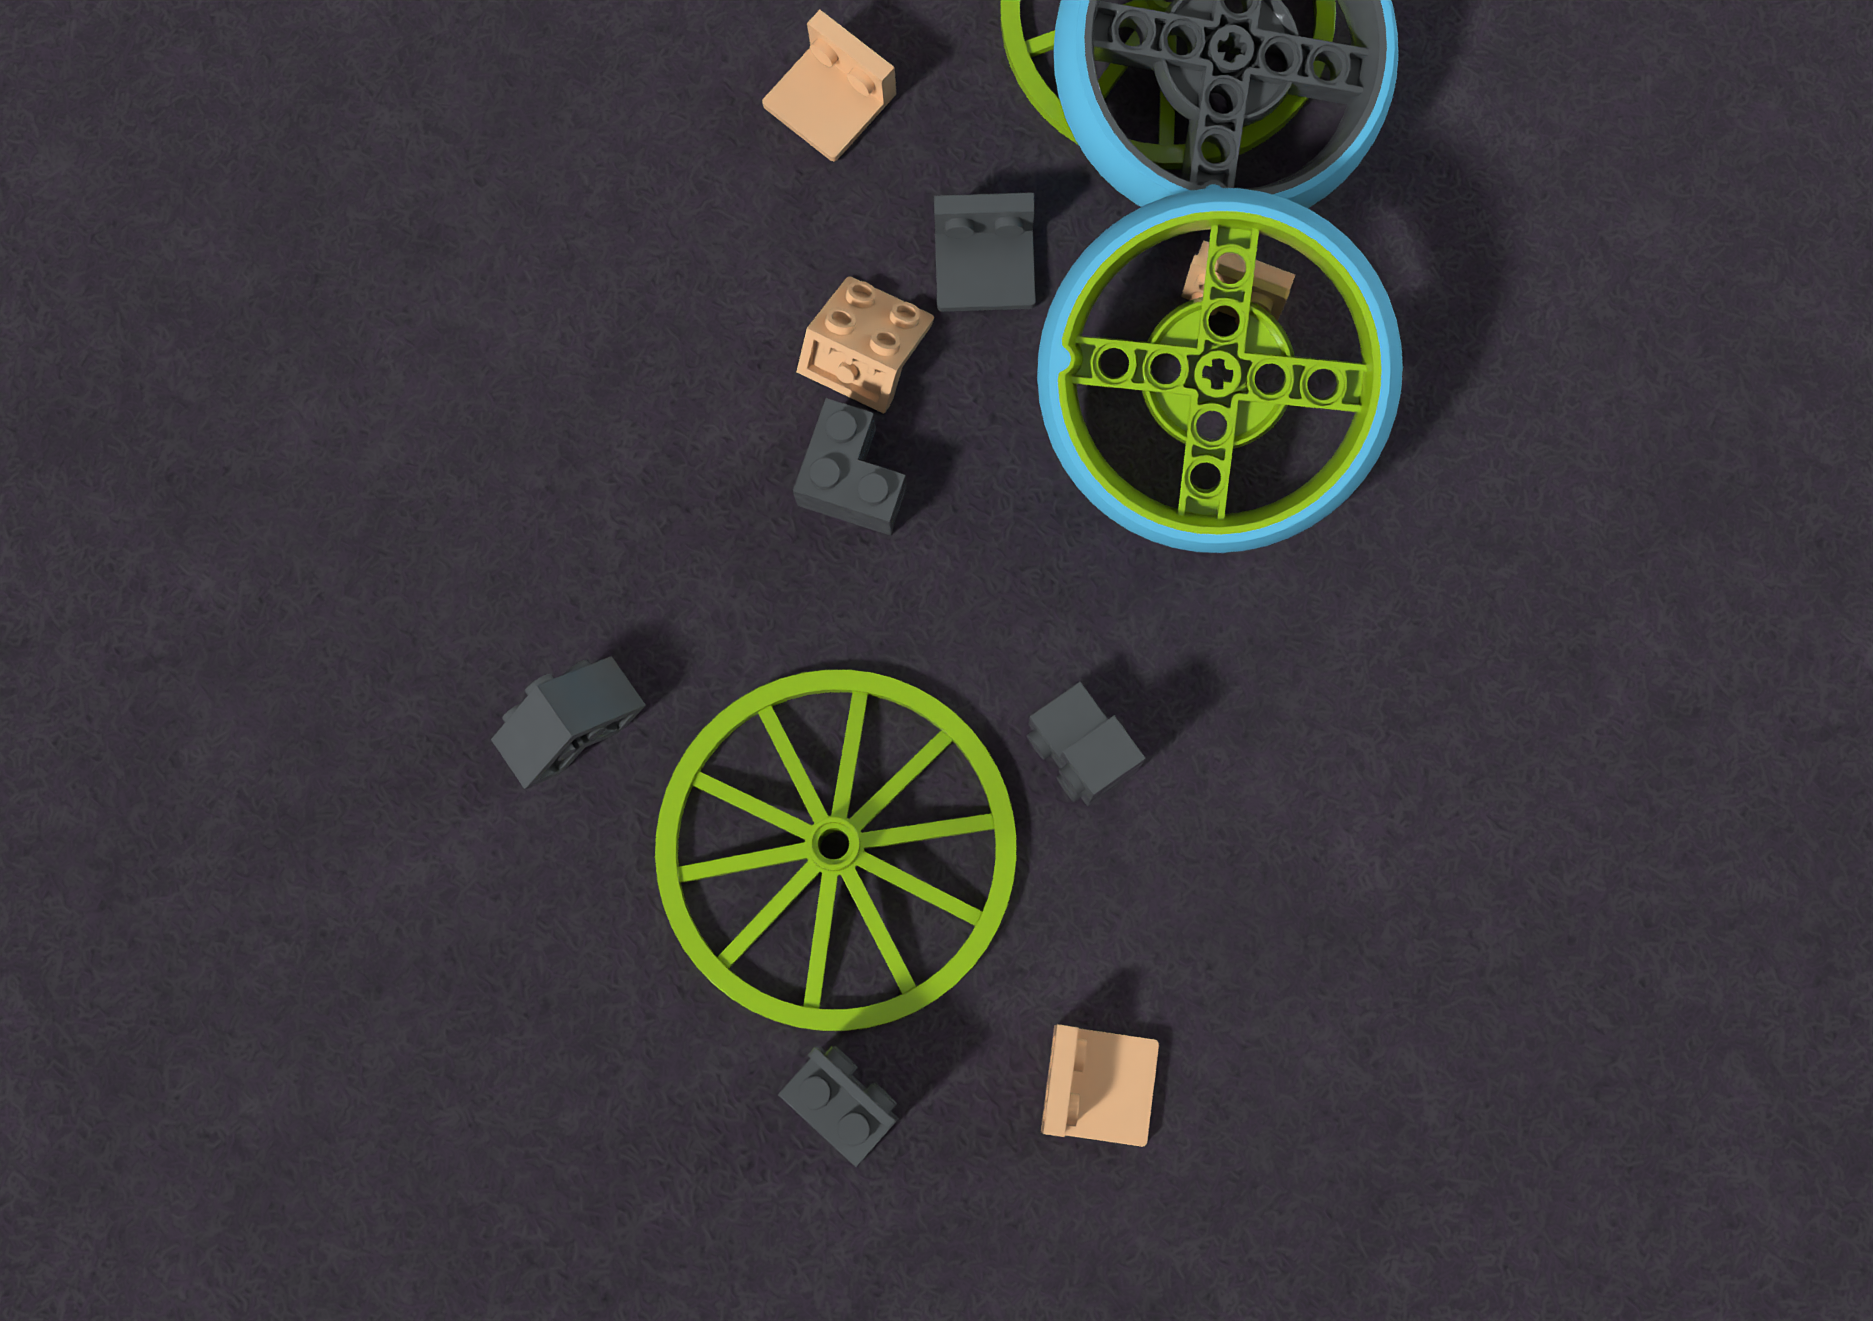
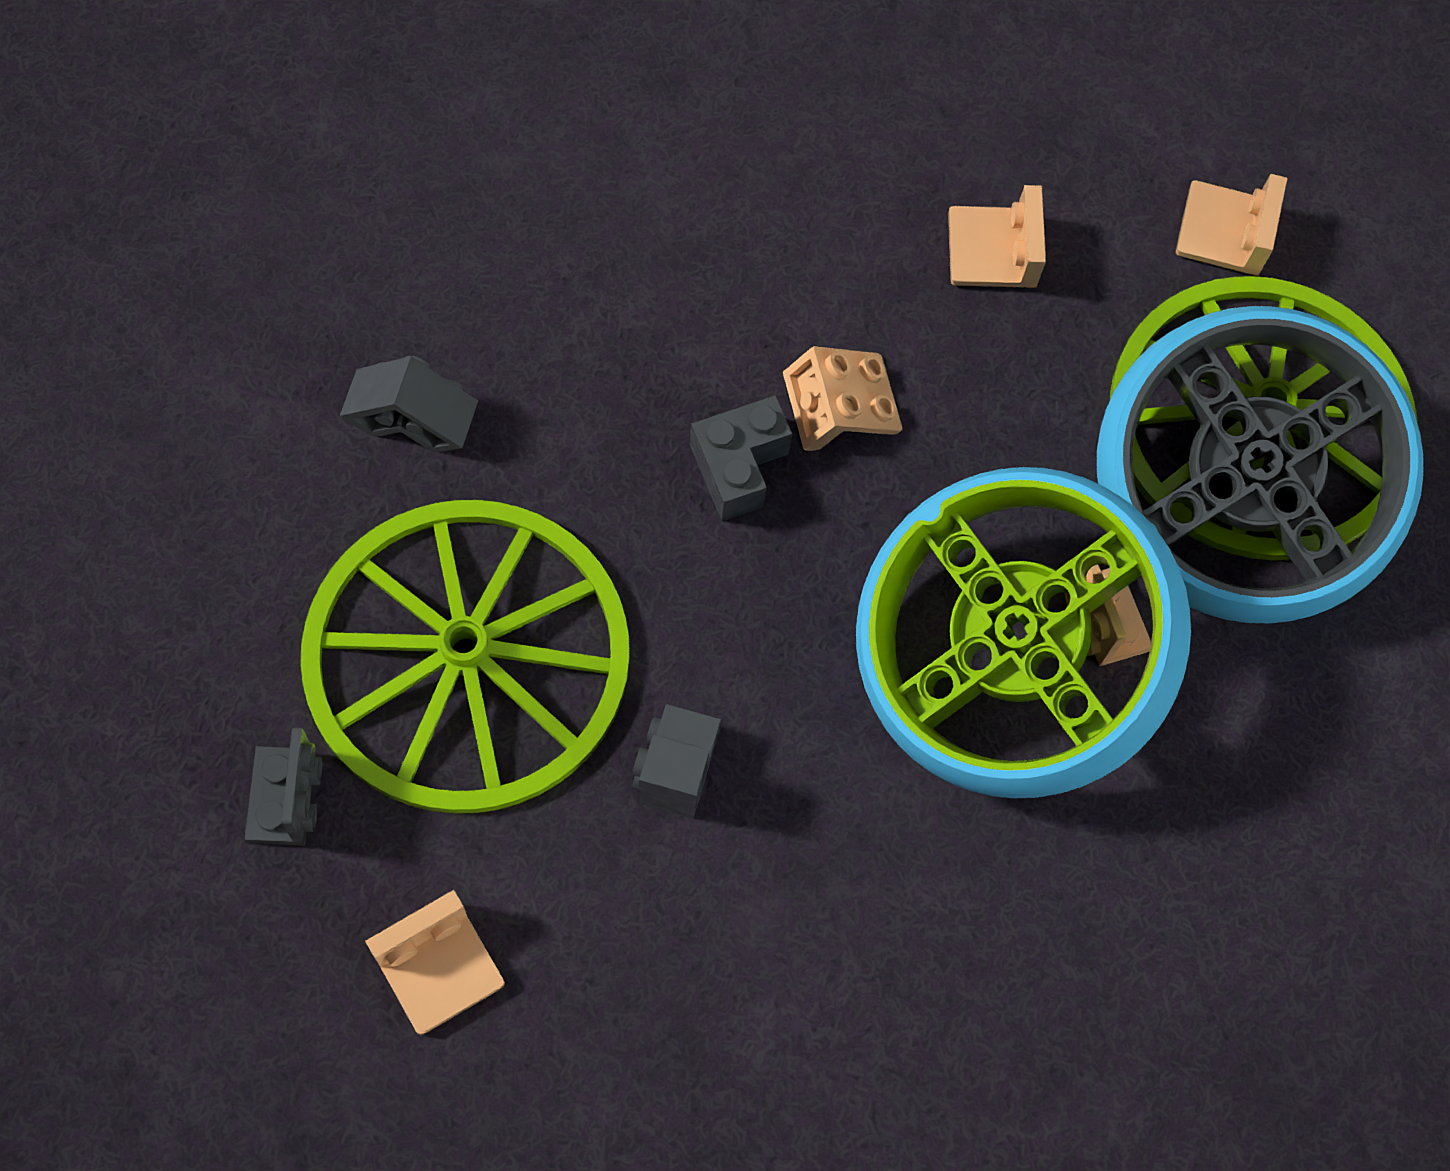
camera: 40 degrees right, 10 degrees down
dark grey bracket [934,193,1035,312] -> none

